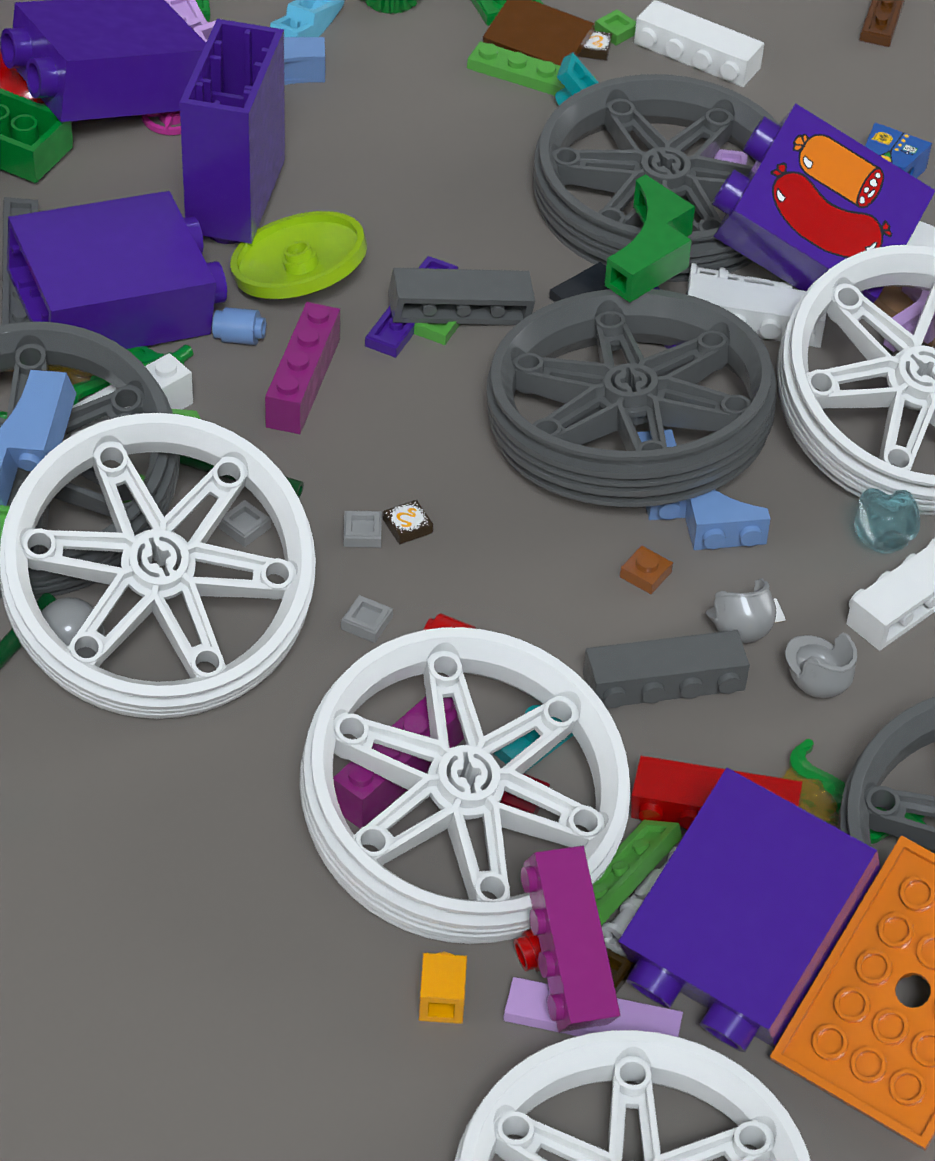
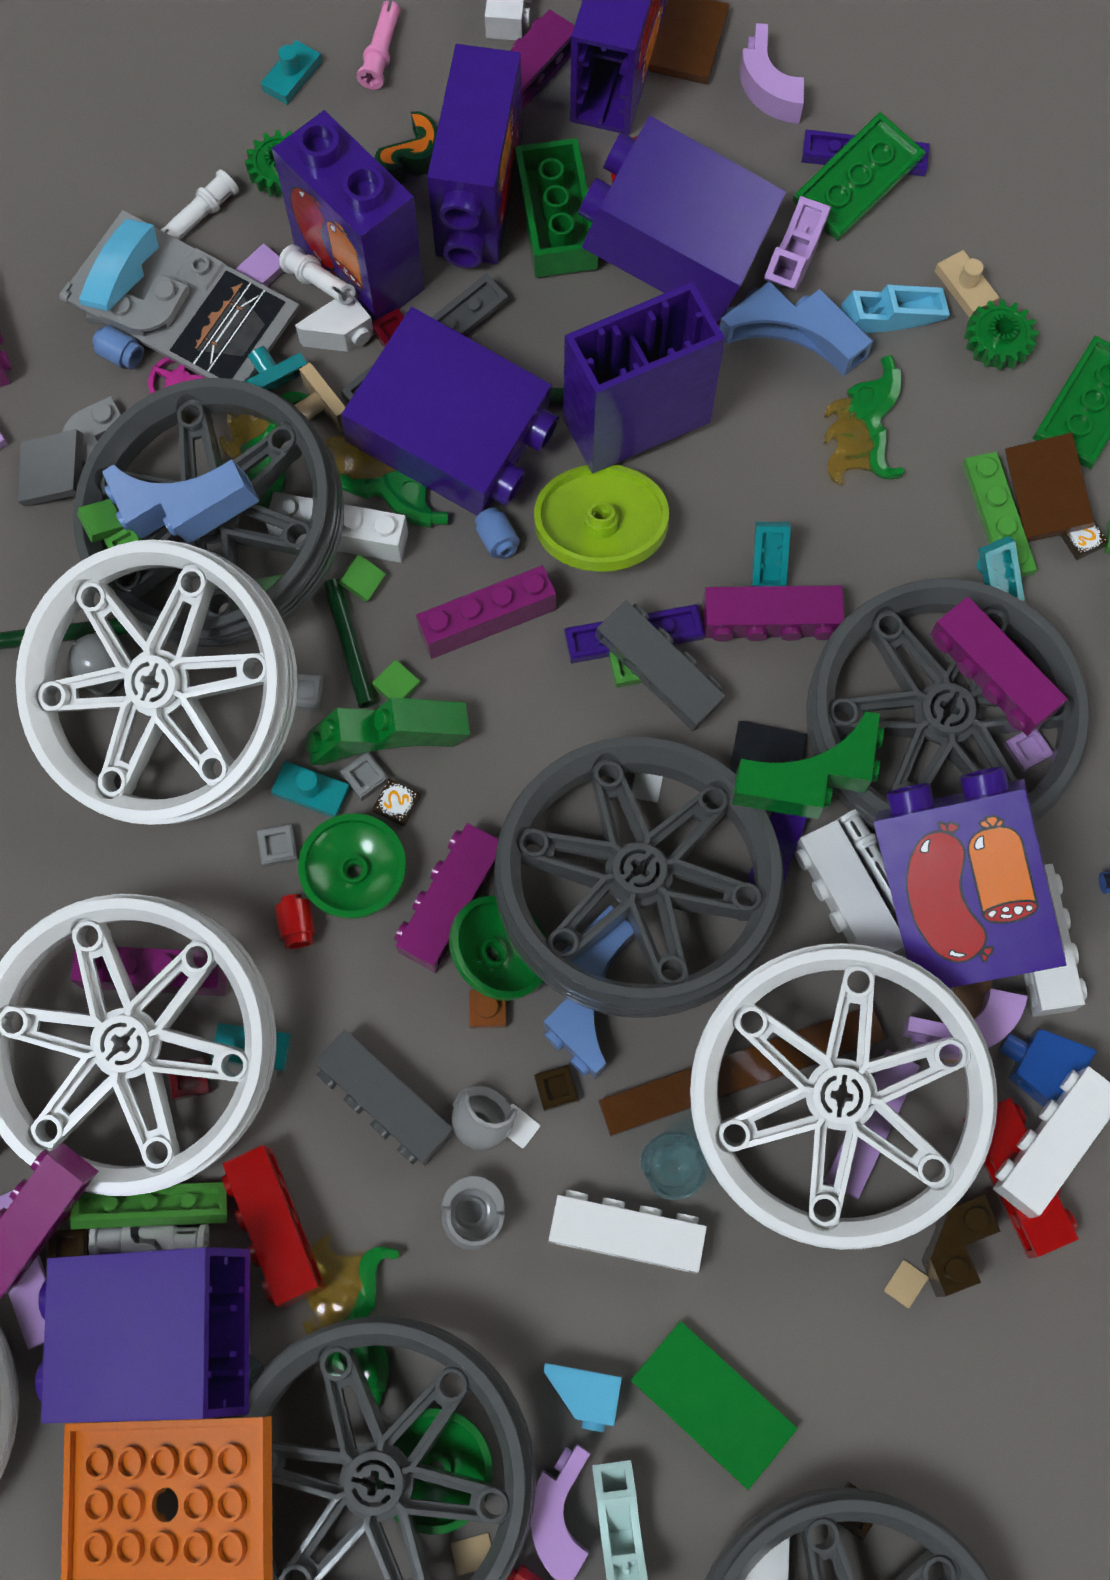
camera: 55 degrees right, 25 degrees up
none -> teal tile [271,761,350,818]
none -> green dish [298,813,406,919]
none -> green arch [306,697,470,766]
none -> bright green tile [372,659,421,700]
none -> magenta brick [394,823,499,973]
none -> green dish [449,896,547,1001]
none -> dark brown tile [534,1065,579,1112]
none -> reddish brown tile [598,1008,886,1137]
none -> magenta brick [703,585,844,642]
none -> teal tile [751,521,791,586]
none -> piece [824,355,905,486]
none -> magenta brick [930,596,1067,737]

